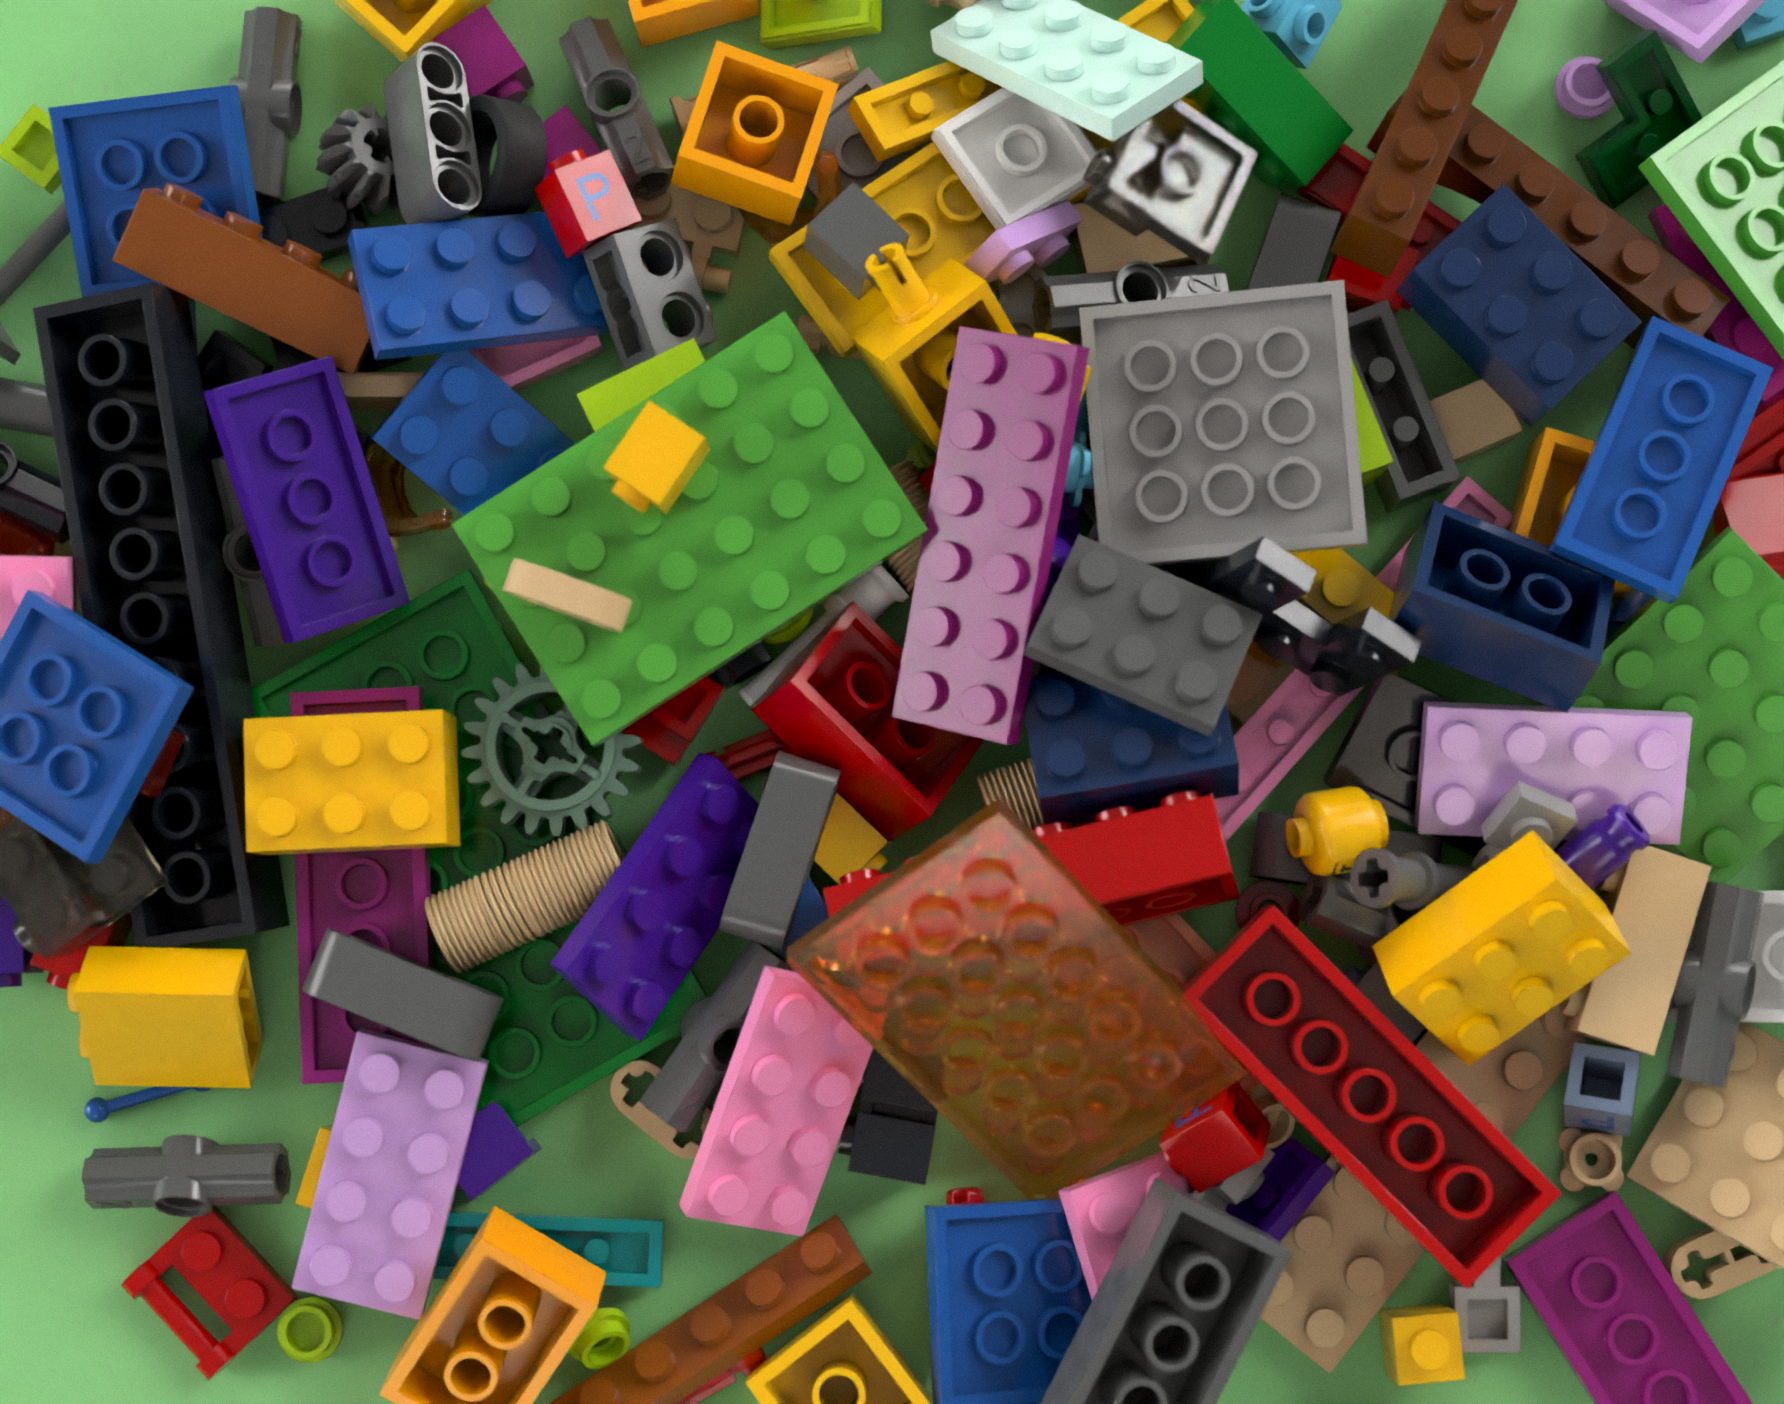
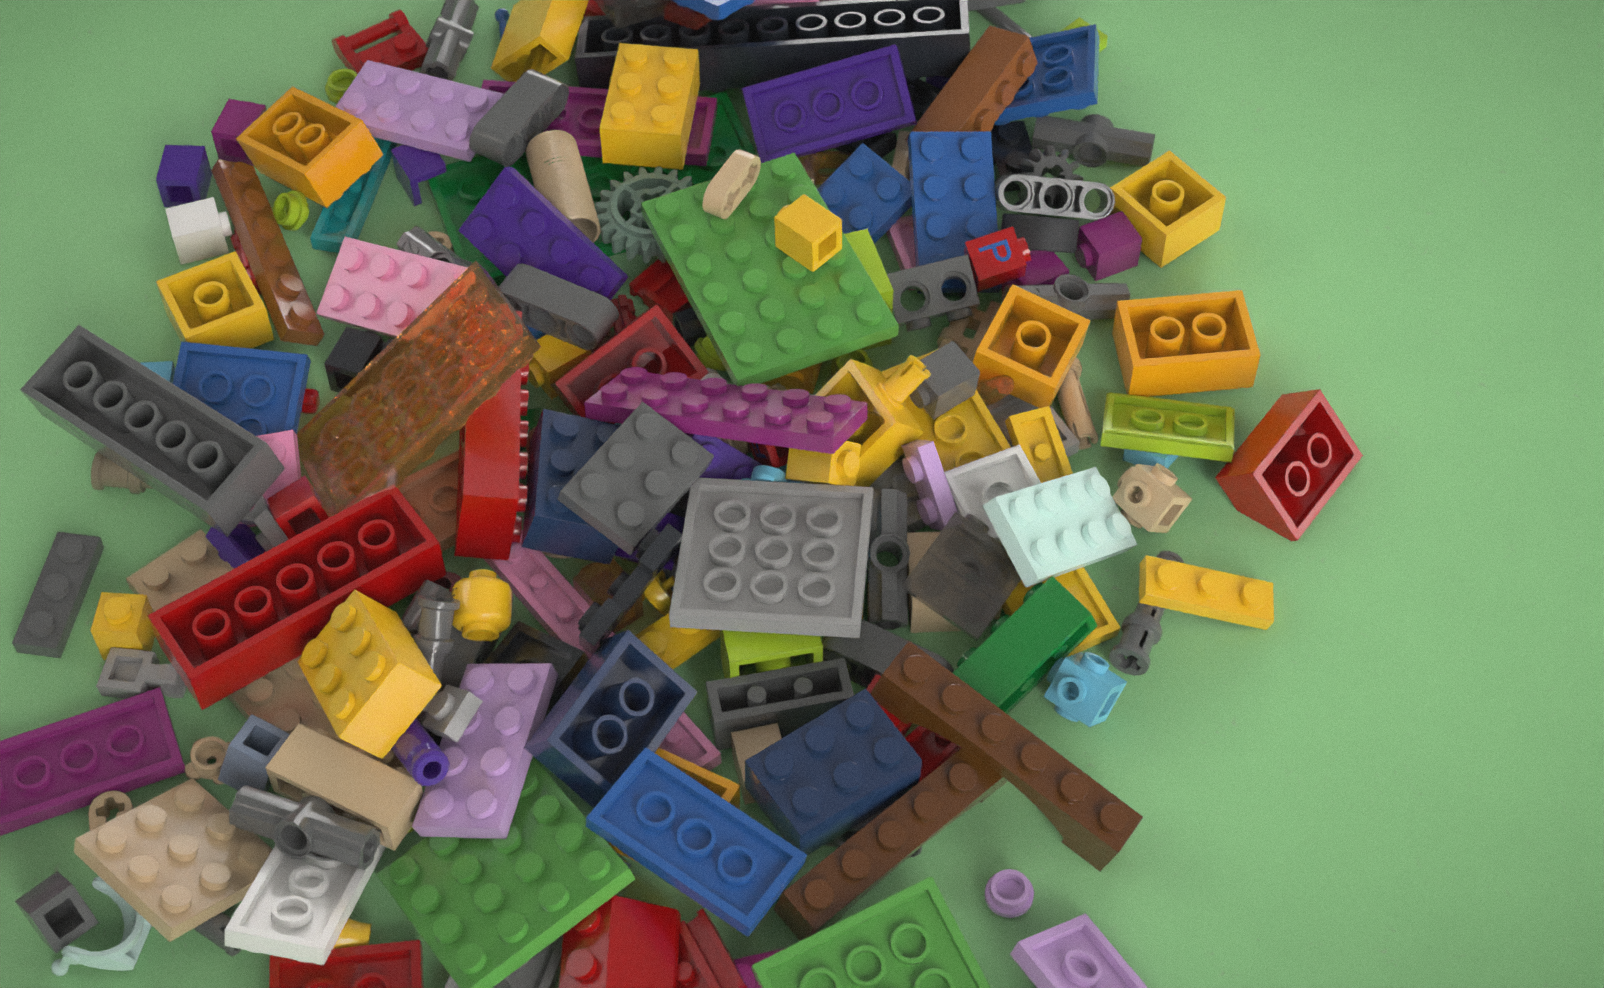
camera: 95 degrees right, 30 degrees down
dark green tile [1575,30,1703,209] -> none

